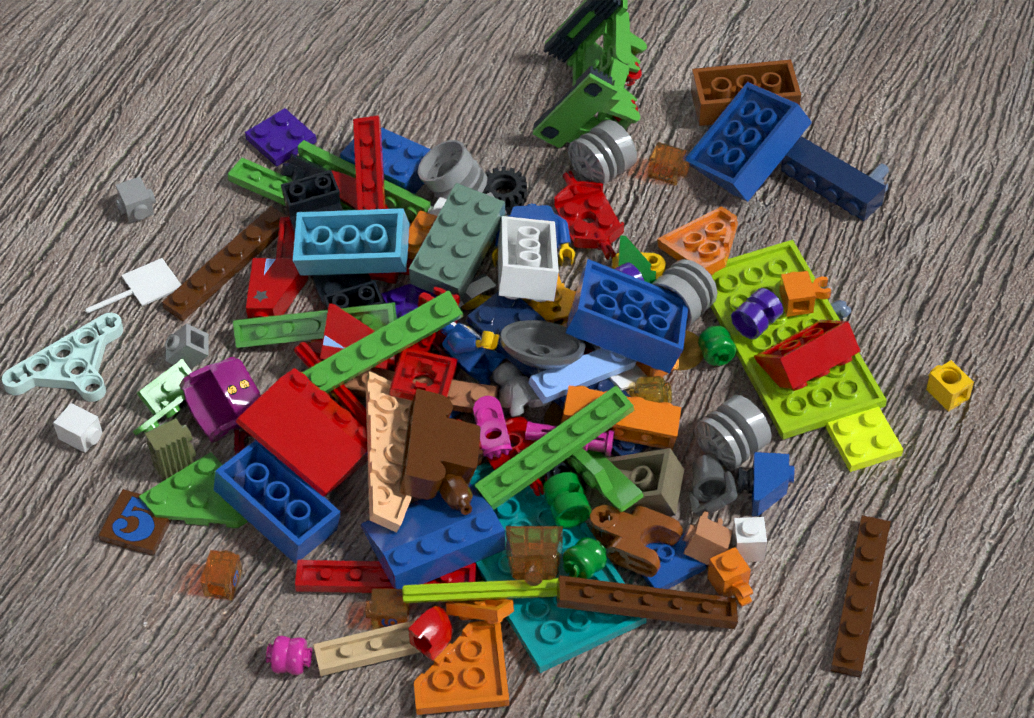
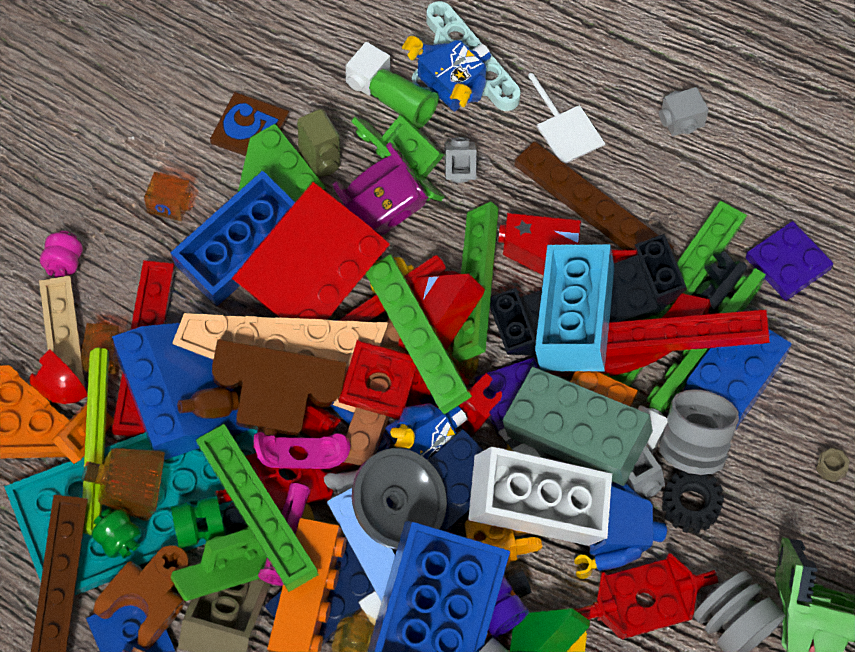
camera: 90 degrees right, 10 degrees up
none -> bright green plant [369,69,439,129]
none -> blue torso [401,36,491,112]
none -> dark tan tile [816,447,850,482]

